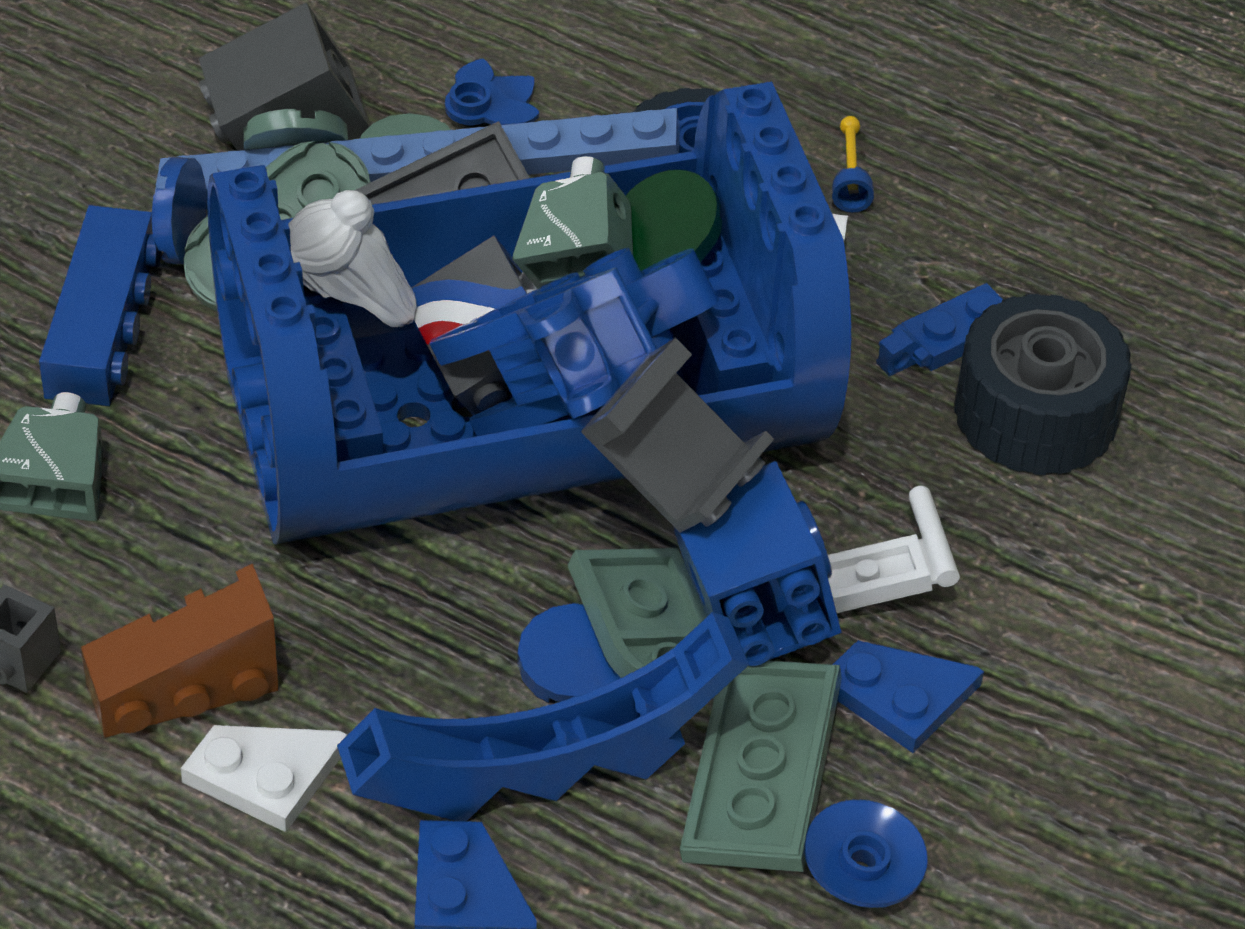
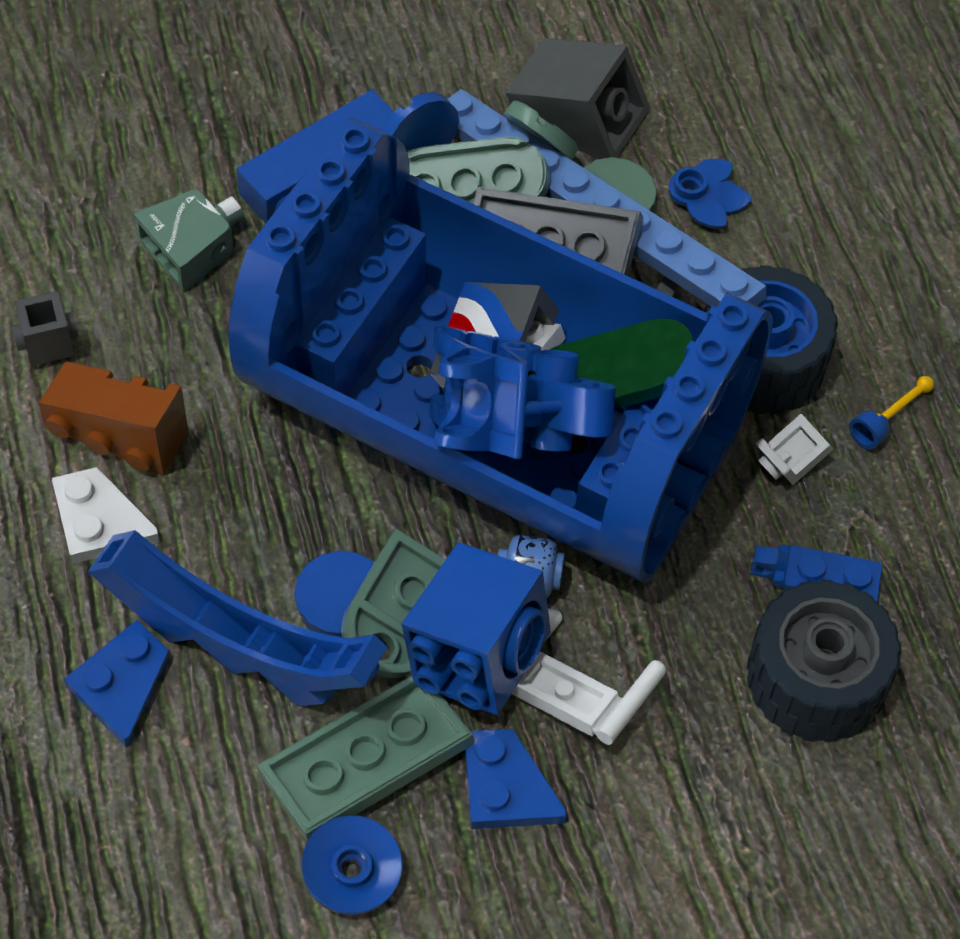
camera: 45 degrees right, 10 degrees up
white hair [288,190,417,327] -> none
sand green torso [512,156,633,289] -> none
dark grey panel [581,338,774,532] -> none

